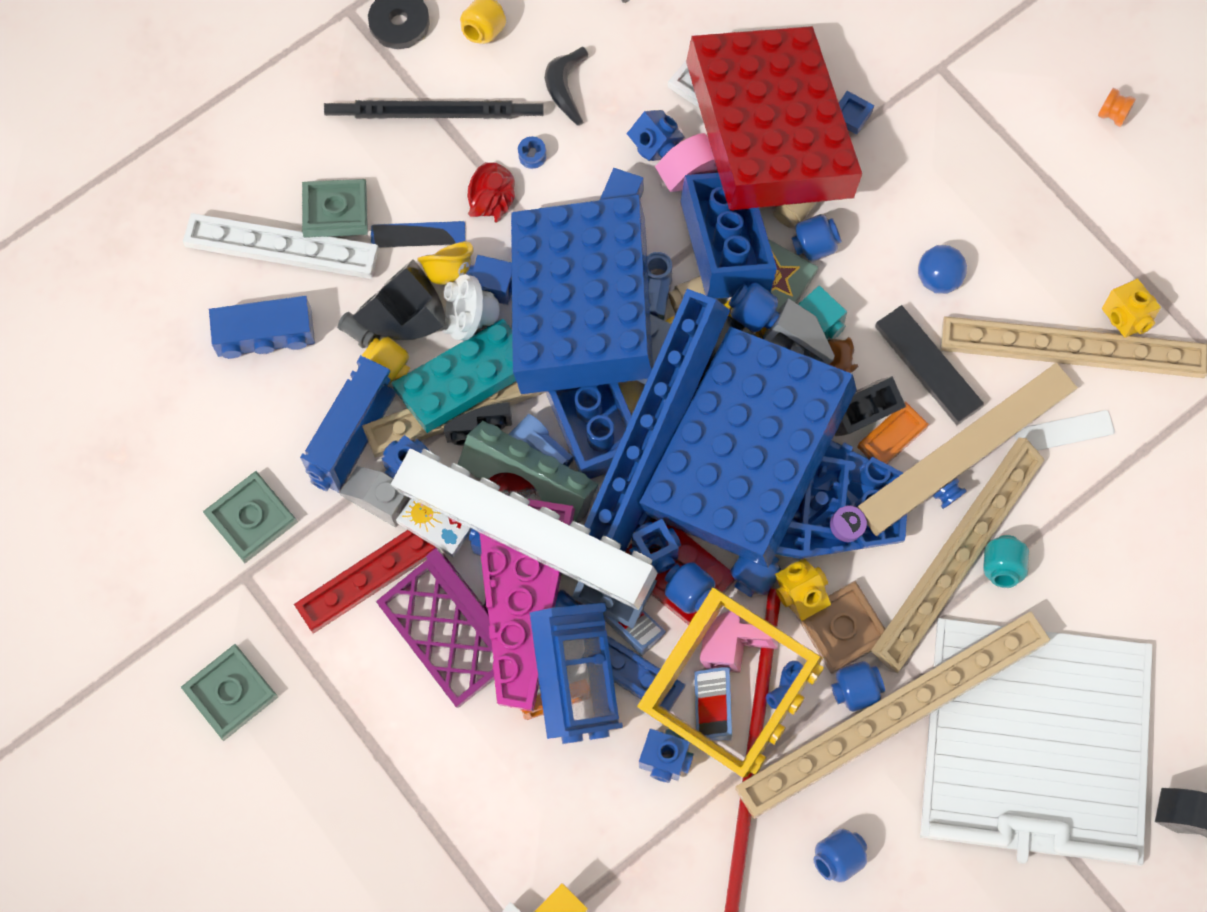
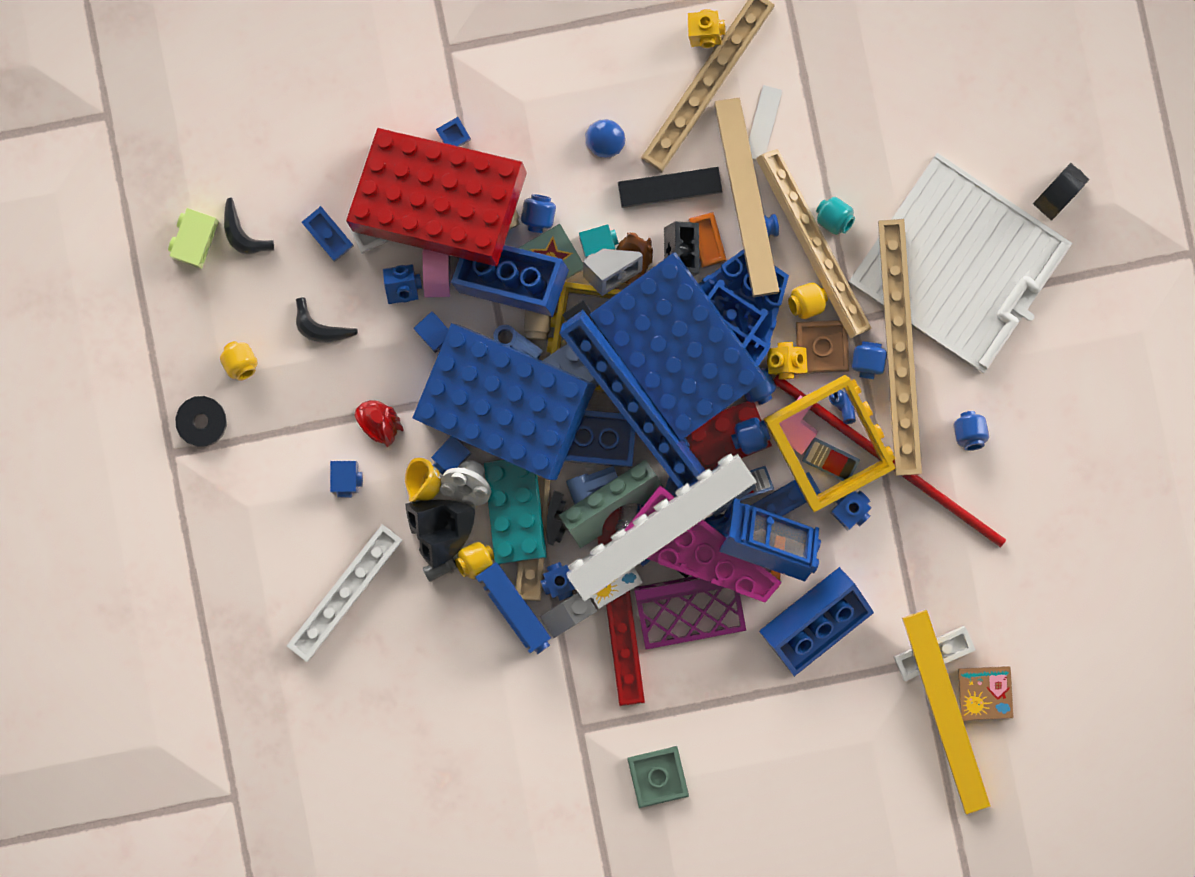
camera: 65 degrees left, 15 degrees up
sand green tile [203,471,298,564] -> none
blue brick [209,296,315,359] -> none
sand green tile [302,179,368,238] -> none
black axle [324,100,544,119] -> none
black sticker [371,221,465,248] -> none
blue bush [517,136,547,169] -> none
blue brick [629,519,681,574] -> none
blue head [728,283,780,332] -> none
medium lavender tile [830,506,867,542] -> none
none -> blue plate [301,206,354,262]
none -> blue brick [330,461,363,498]
none -> blue slope [759,567,874,677]
none -> yellow head [788,282,828,319]

